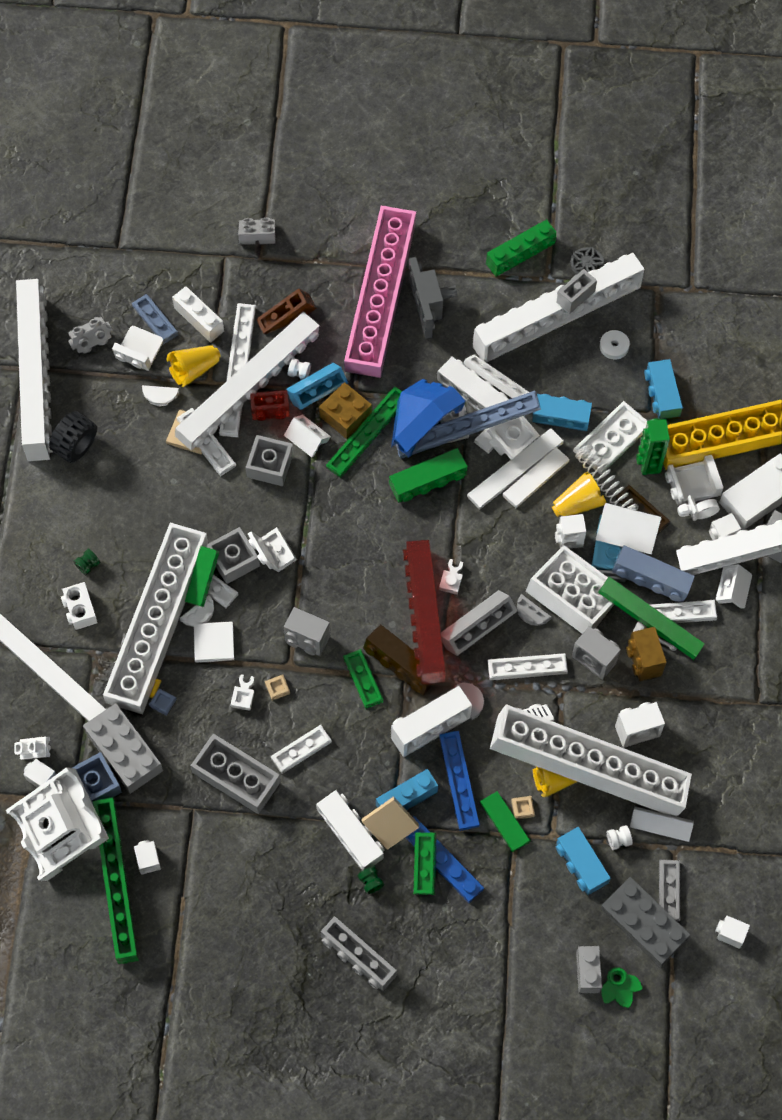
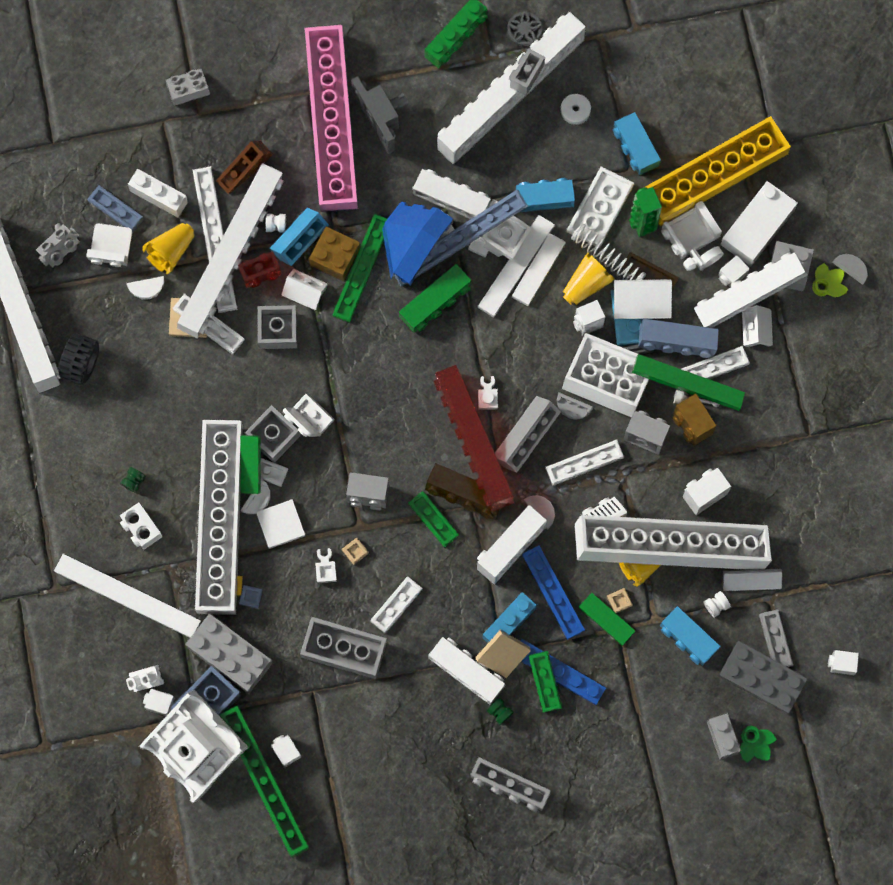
camera: 15 degrees left, 10 degrees up
white tile [464,355,529,398] -> none

